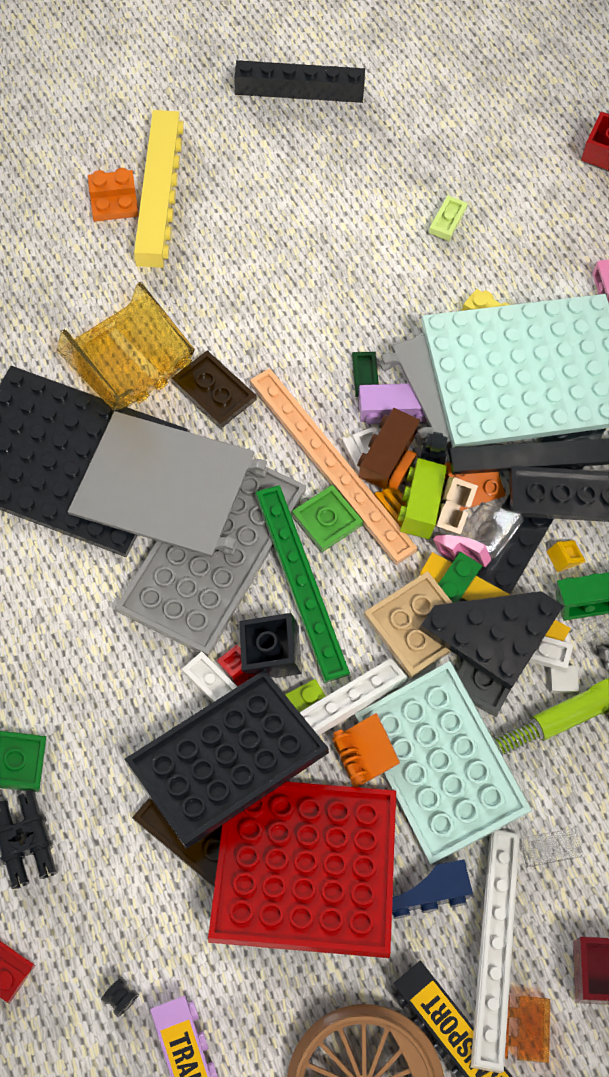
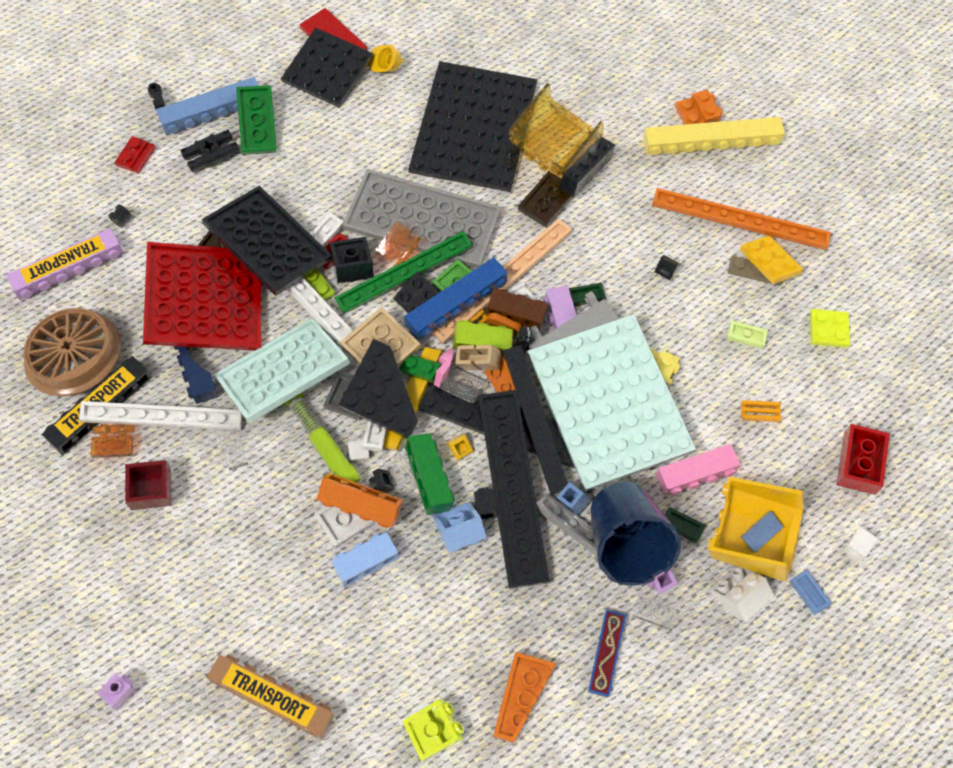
camera: 80 degrees right, 0 degrees up
light grey flag [68,411,268,557] -> none
black brick [234,60,365,103] -> none
orange hinge [332,713,400,787] -> none
none -> clear orange plate [376,221,421,266]
none -> black hinge [393,271,440,313]
none -> blue brick [404,257,508,341]
none -> black brick [559,136,615,198]
none -> orange plate [652,188,831,250]
none -> black tile [654,255,679,280]
none -> dark tan plate [727,256,783,286]
none -> yellow plate [740,235,803,284]
none -> light orange tile [741,400,782,422]
none -> neon yellow plate [810,309,850,348]

